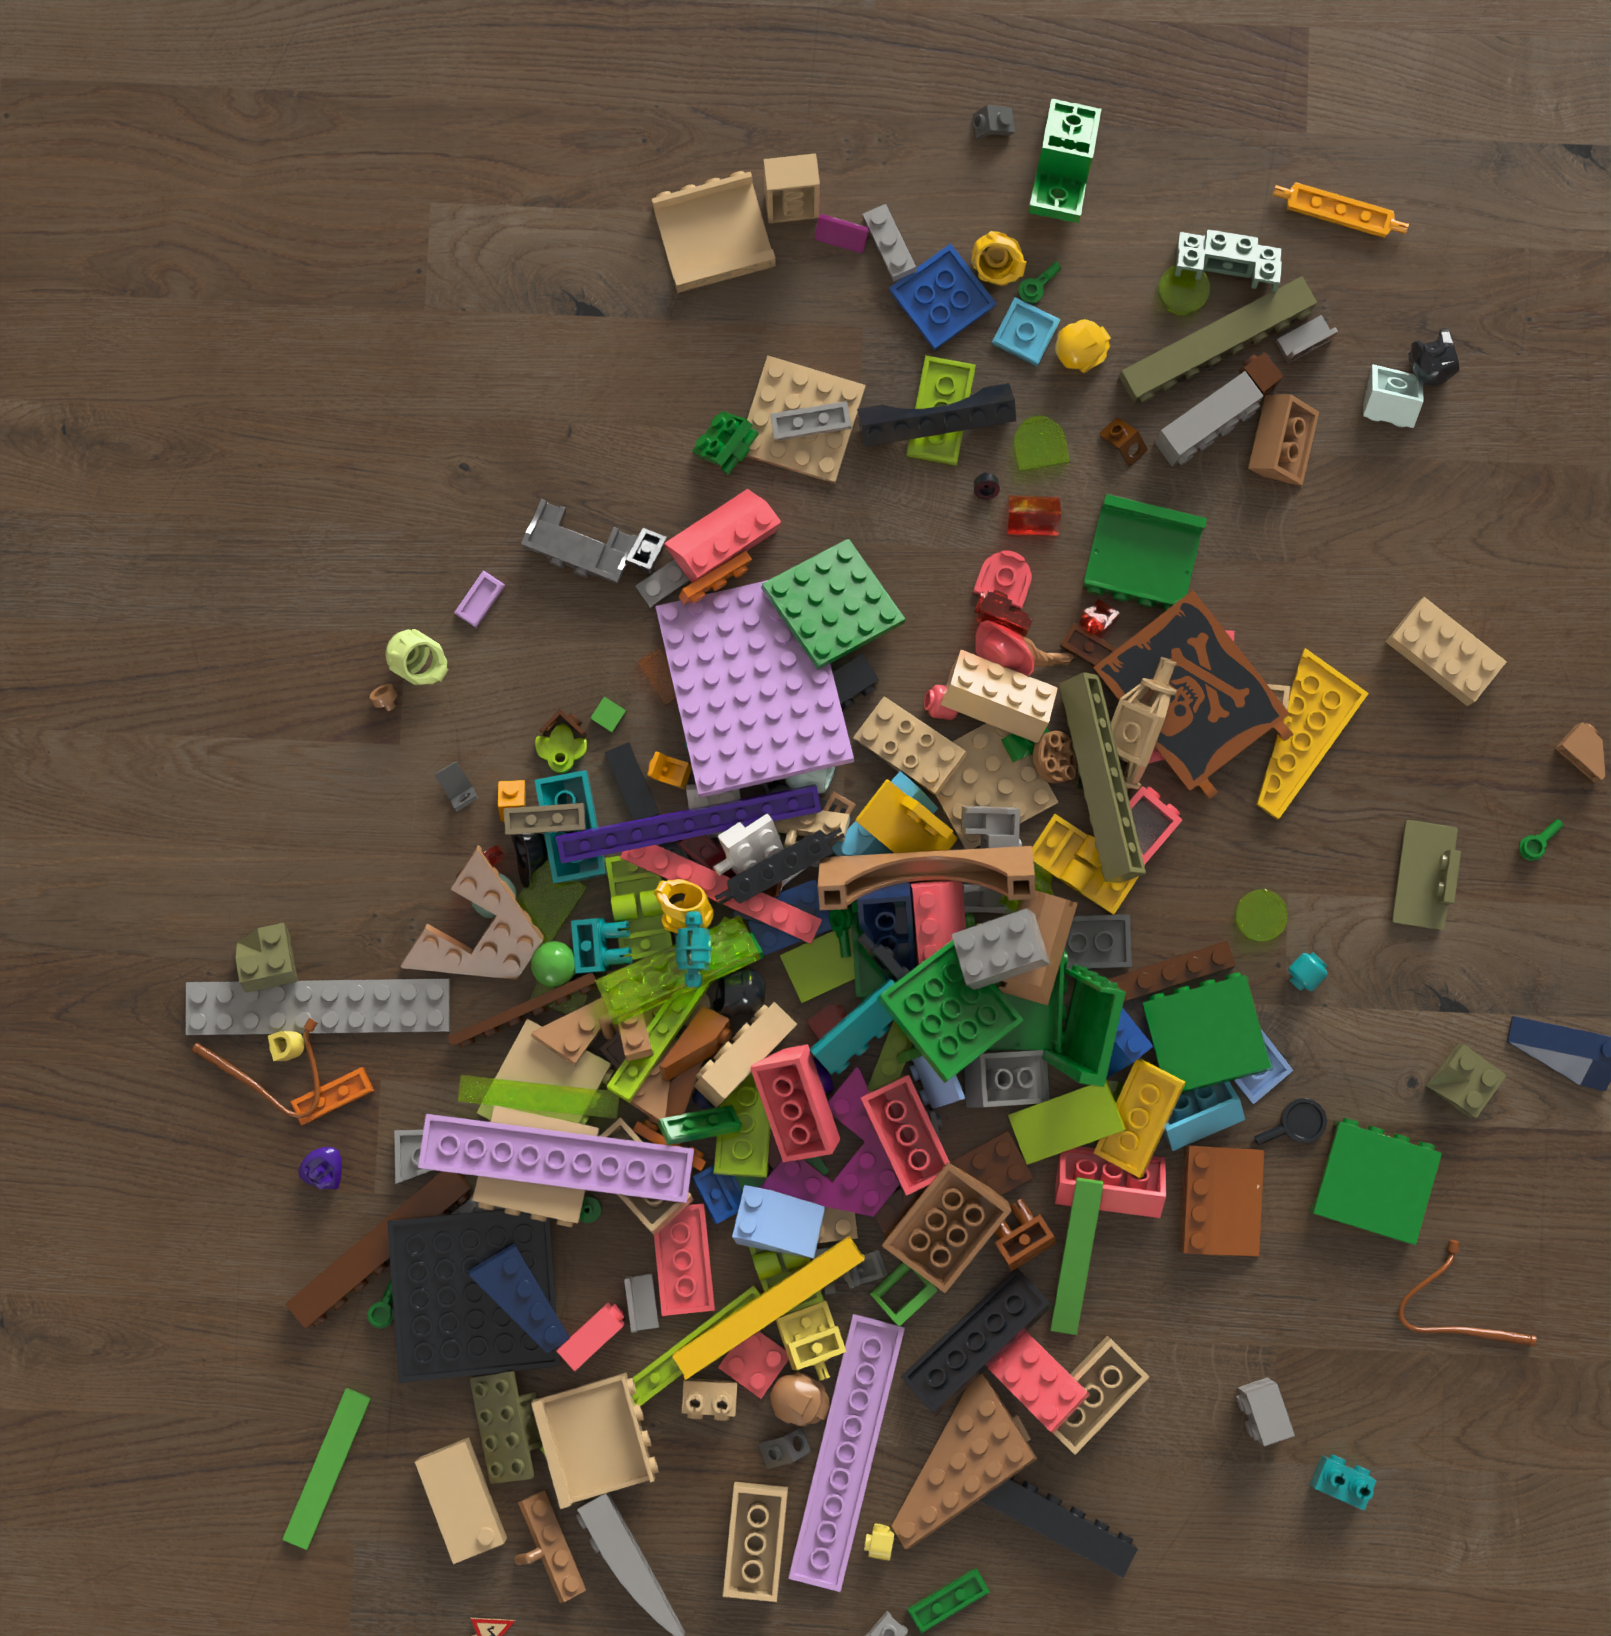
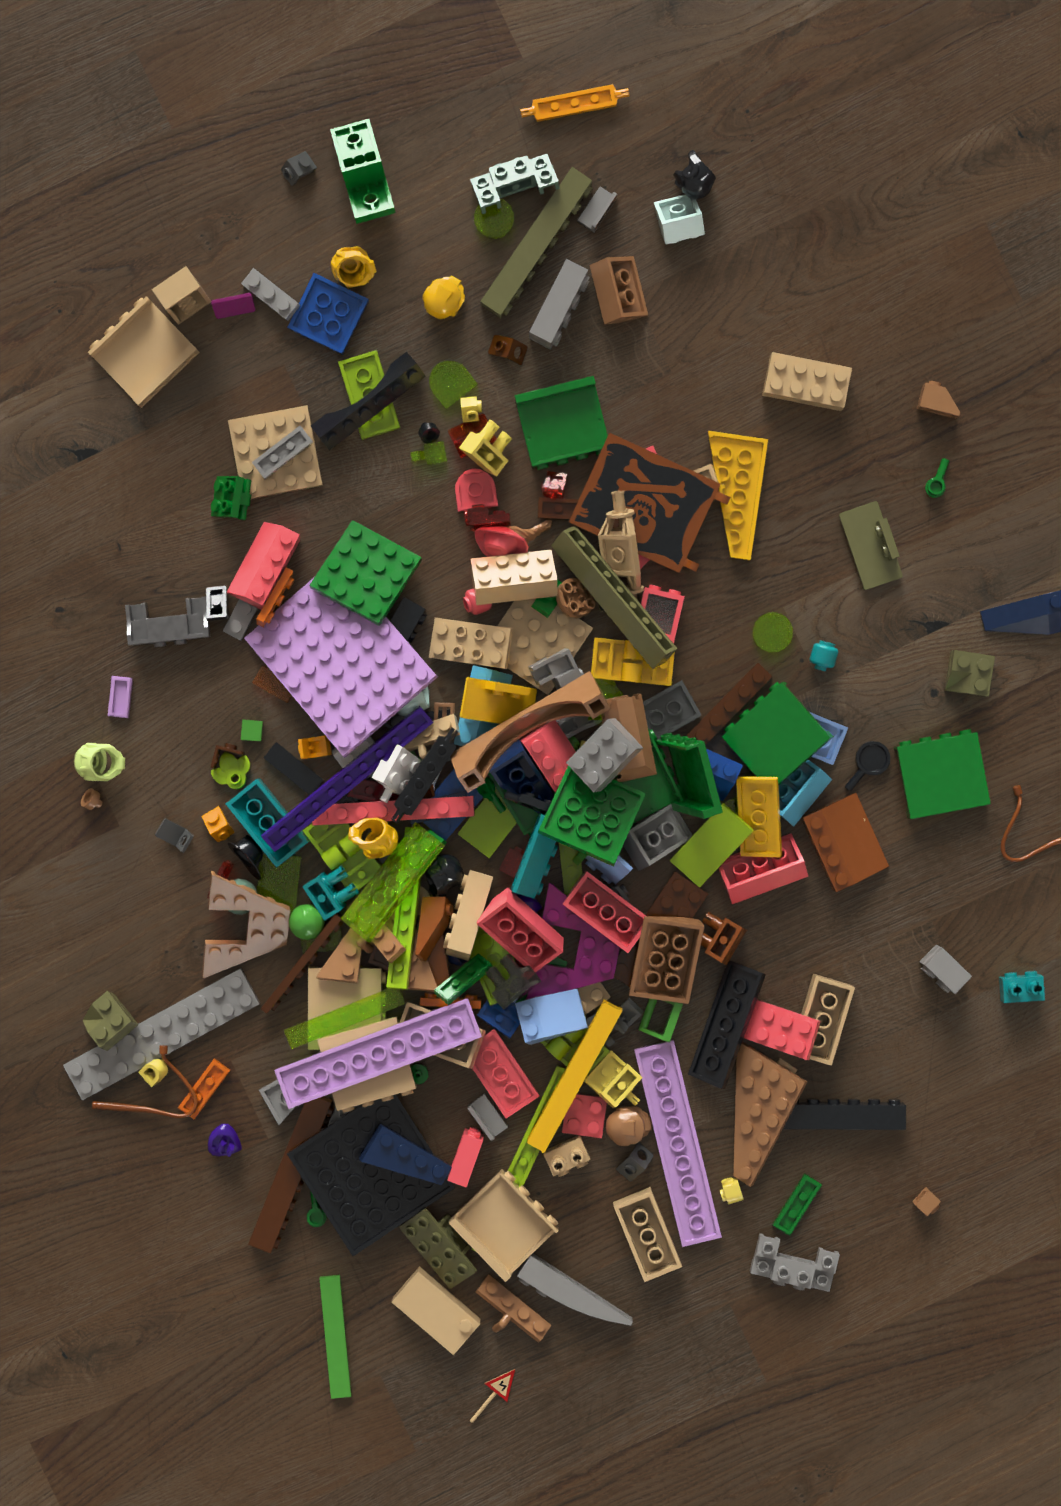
camera: 25 degrees left, 5 degrees up
dark tan plate [504,803,586,836] -> none
teal piece [675,911,712,988] -> none
medium azure tile [992,297,1061,366] -> none
green plate [1018,261,1062,304] -> none
bright green tile [1050,1177,1104,1335] -> none
reddish brown brick [1239,352,1284,400] -> none
none -> clear neon green plate [411,441,447,465]
none -> light yellow brick [459,419,512,477]
none -> light yellow plate [460,396,482,423]
none -> clear smoke brick [485,953,542,1010]

